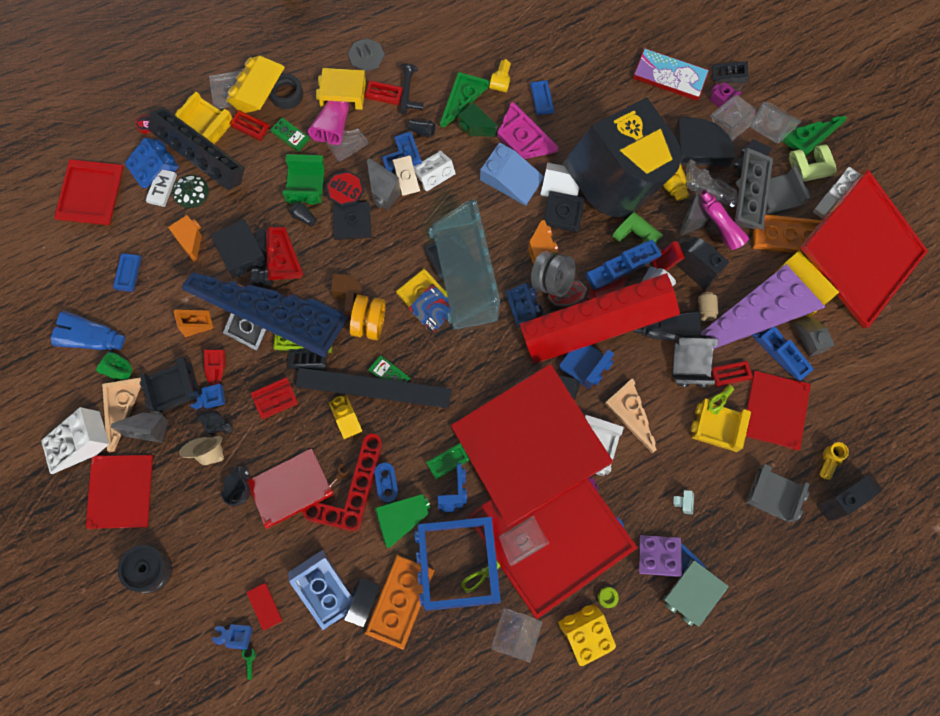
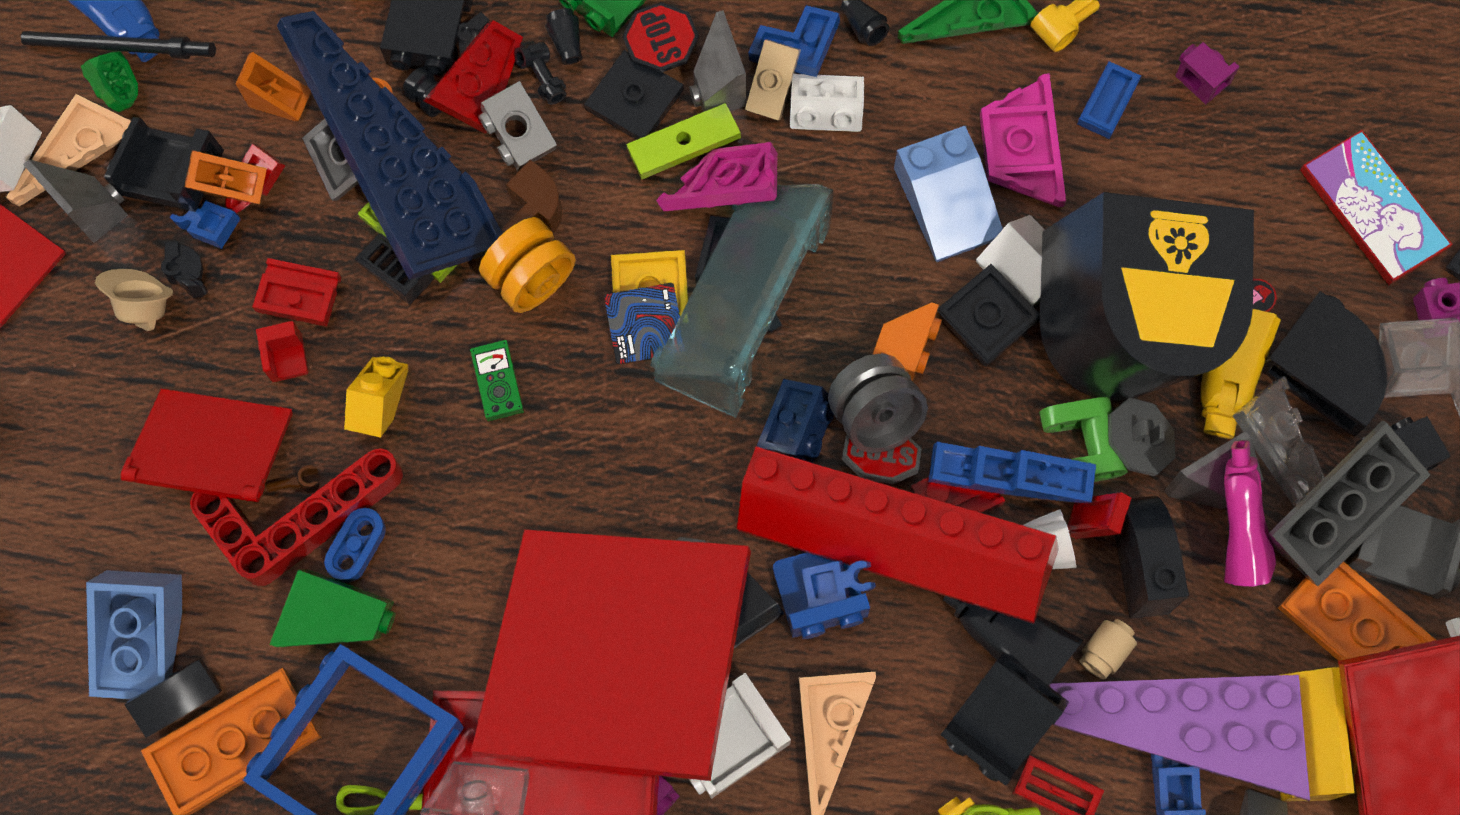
camera: 45 degrees right, 0 degrees up
black hair [220,466,251,506] -> none
red tile [246,583,283,631] -> none
black tile [296,368,452,409] -> none
green plate [426,443,470,480] -> none
blue bracket [438,463,467,513] -> none
dark green slope [458,102,498,137] -> none
none -> black bar [21,31,216,59]
none -> orange slope [184,151,267,204]
none -> red panel [256,321,309,383]
none -> light grey brick [478,81,557,171]
none -> black bar [514,41,567,105]
none -> lime tile [626,103,741,179]
none -> dark pink wing [656,142,777,211]
none -> blue plate [802,561,876,608]
none -> dark grey piece [1108,398,1176,476]
none -> magenta brick [1175,42,1240,105]

